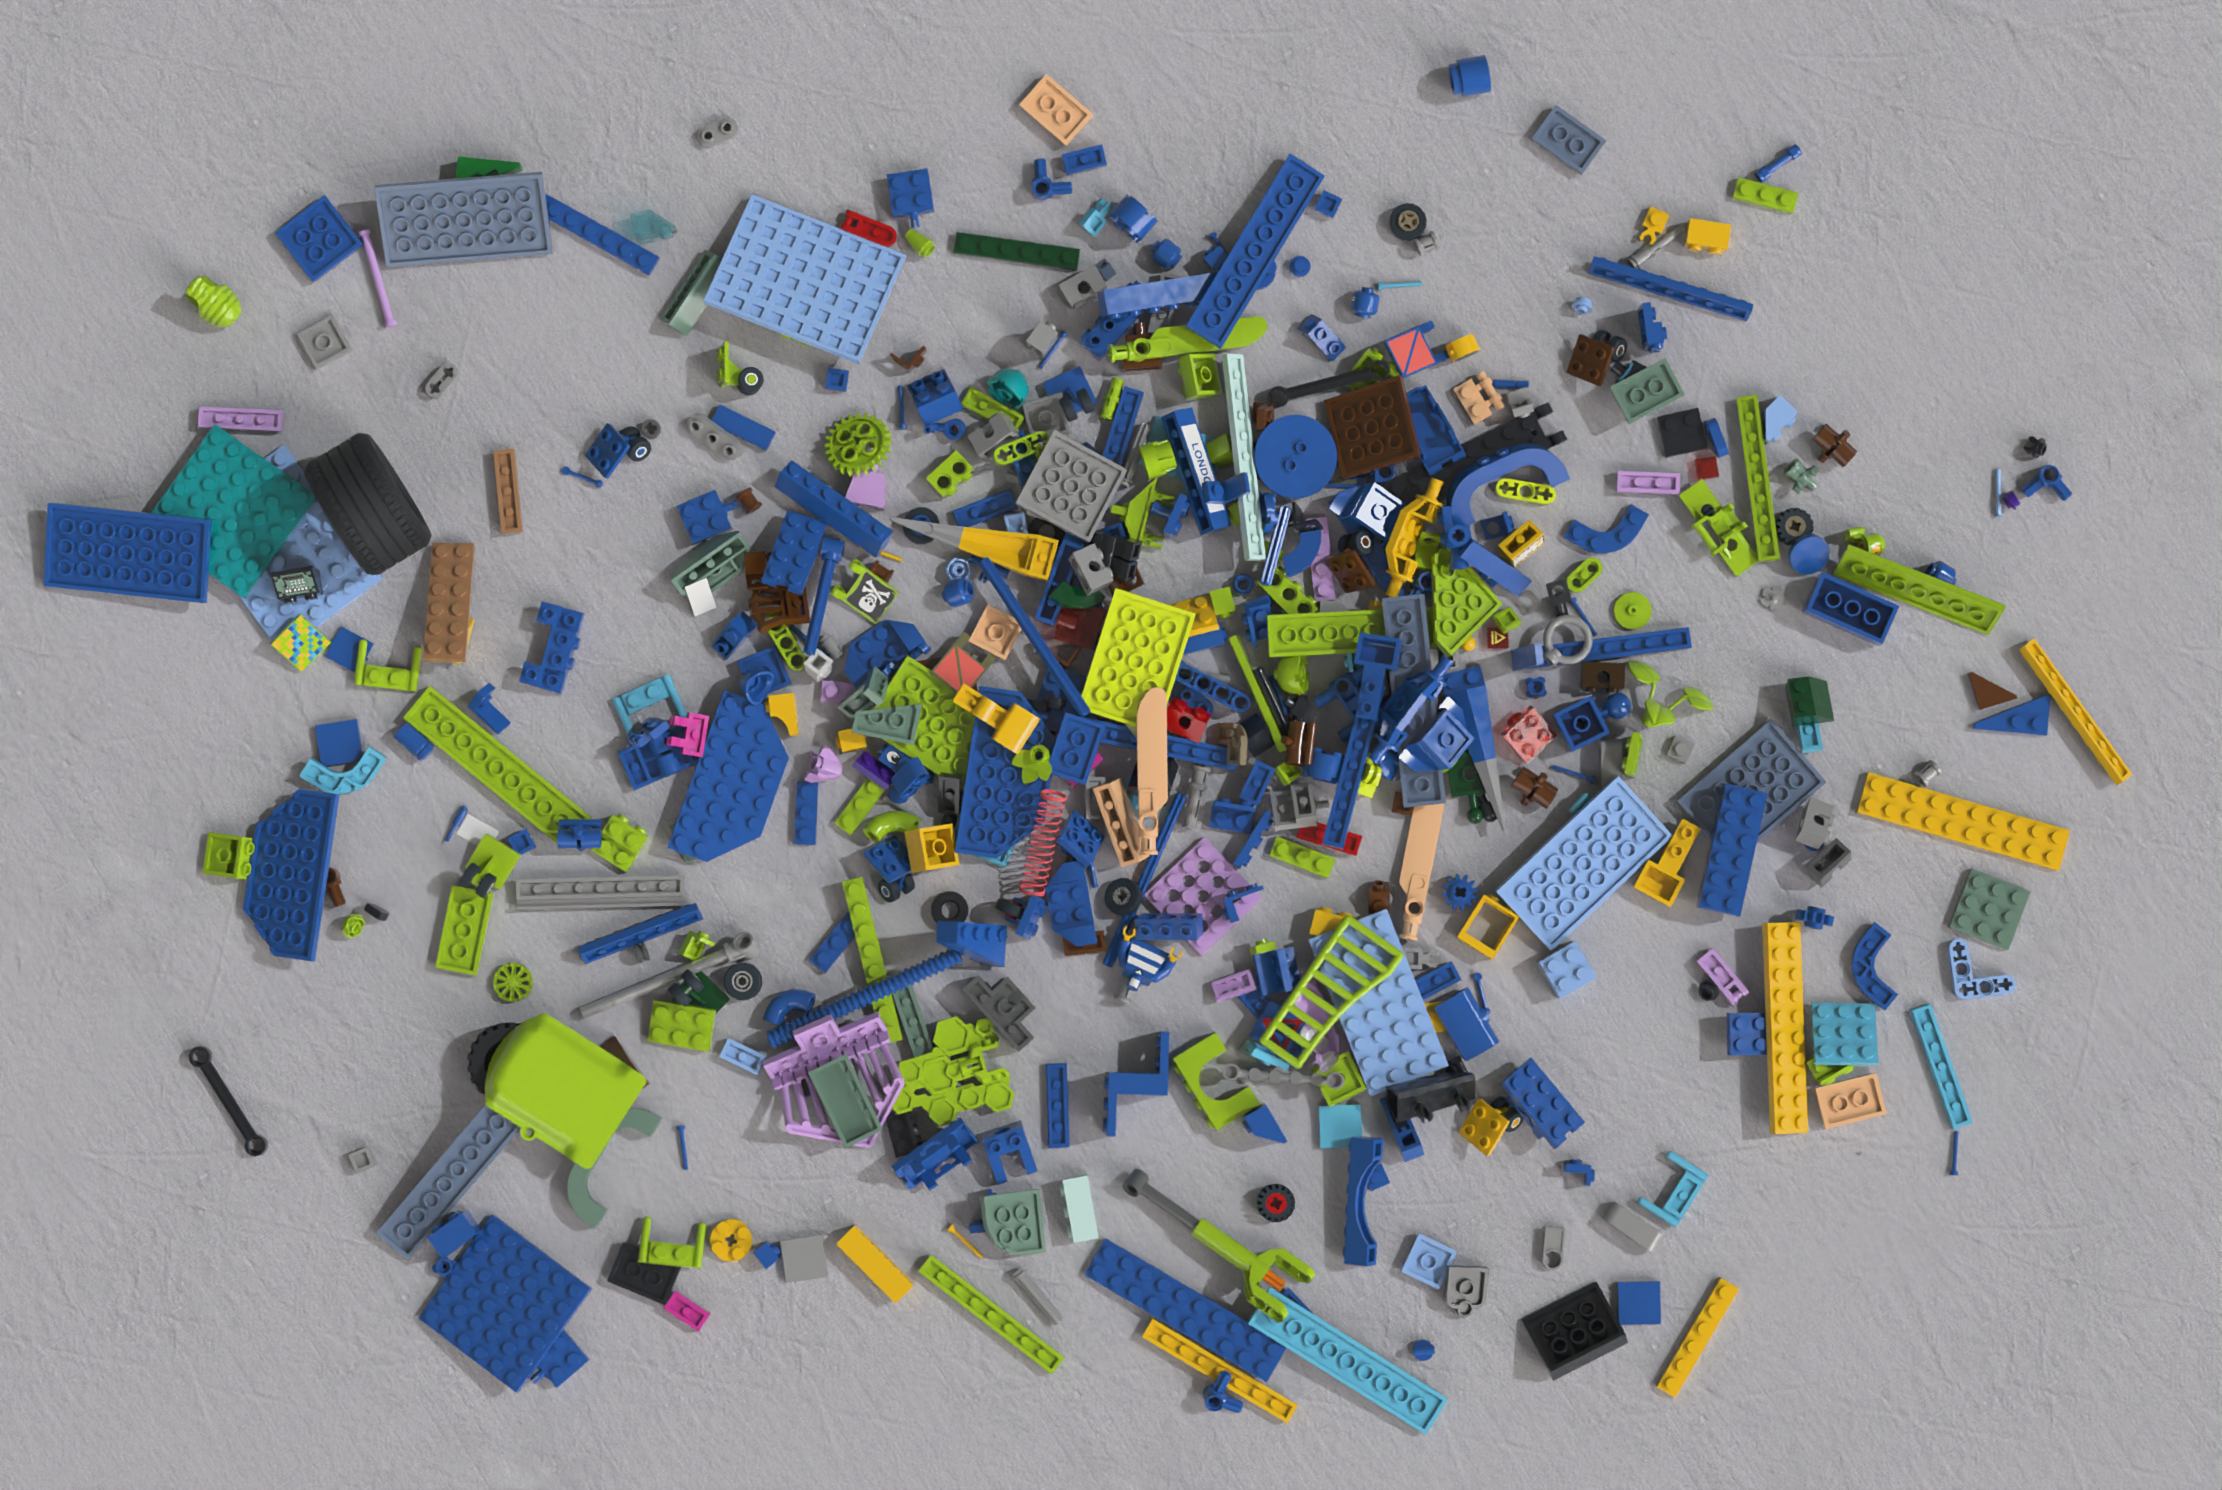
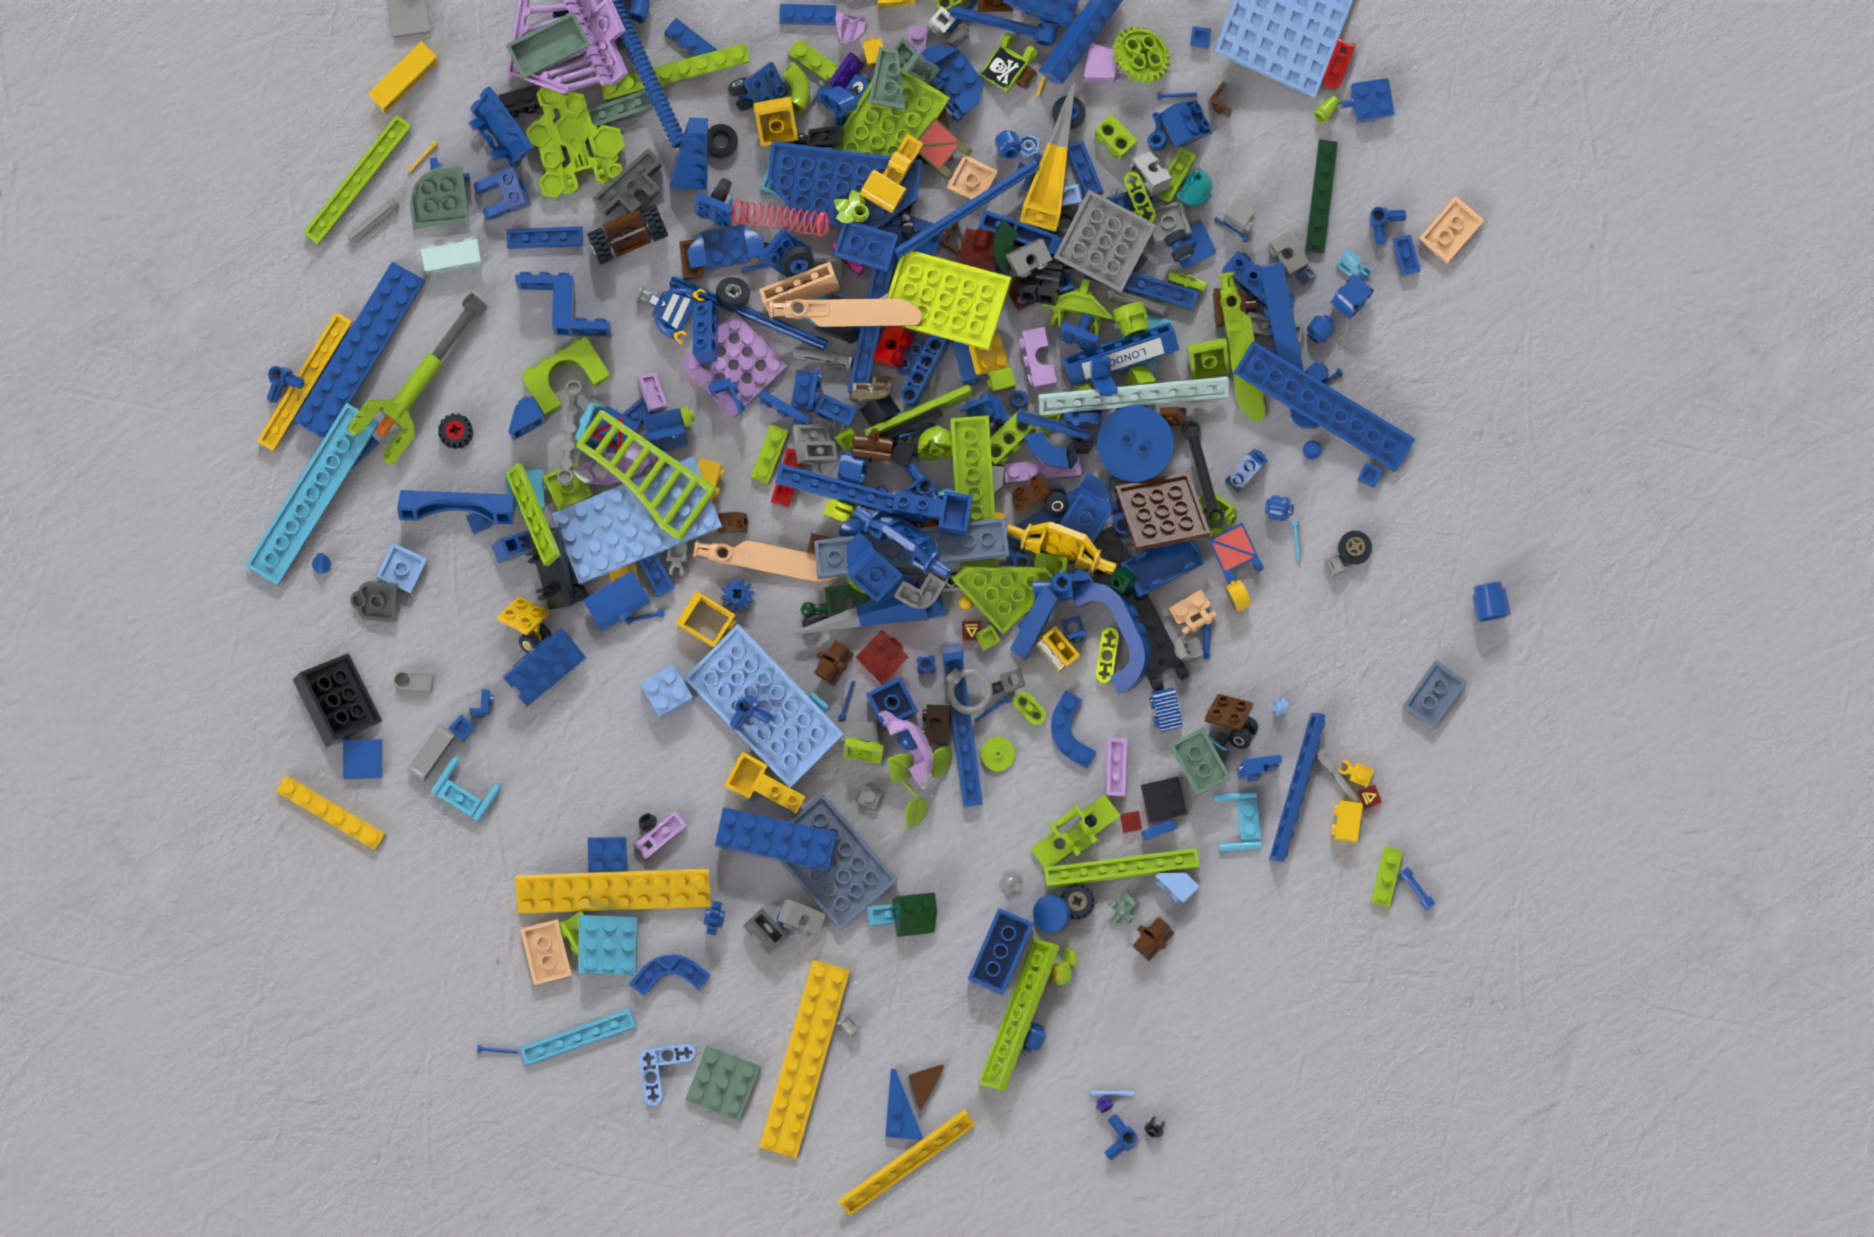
camera: 90 degrees right, 5 degrees down
none -> blue plate [448,714,476,742]
none -> lime tile [505,463,561,566]
none -> plate [587,205,669,265]
none -> blue axle [729,695,773,731]
none -> black wheel [780,246,815,277]
none -> lavender animal [879,710,933,790]
none -> light grey plate [894,573,946,609]
none -> lavender arch [1019,327,1057,390]
none -> dark green plate [1108,566,1138,595]
none -> blue brick [1149,687,1183,732]
none -> medium azure plate [1214,791,1261,851]
none -> clear red tile [1357,785,1382,810]

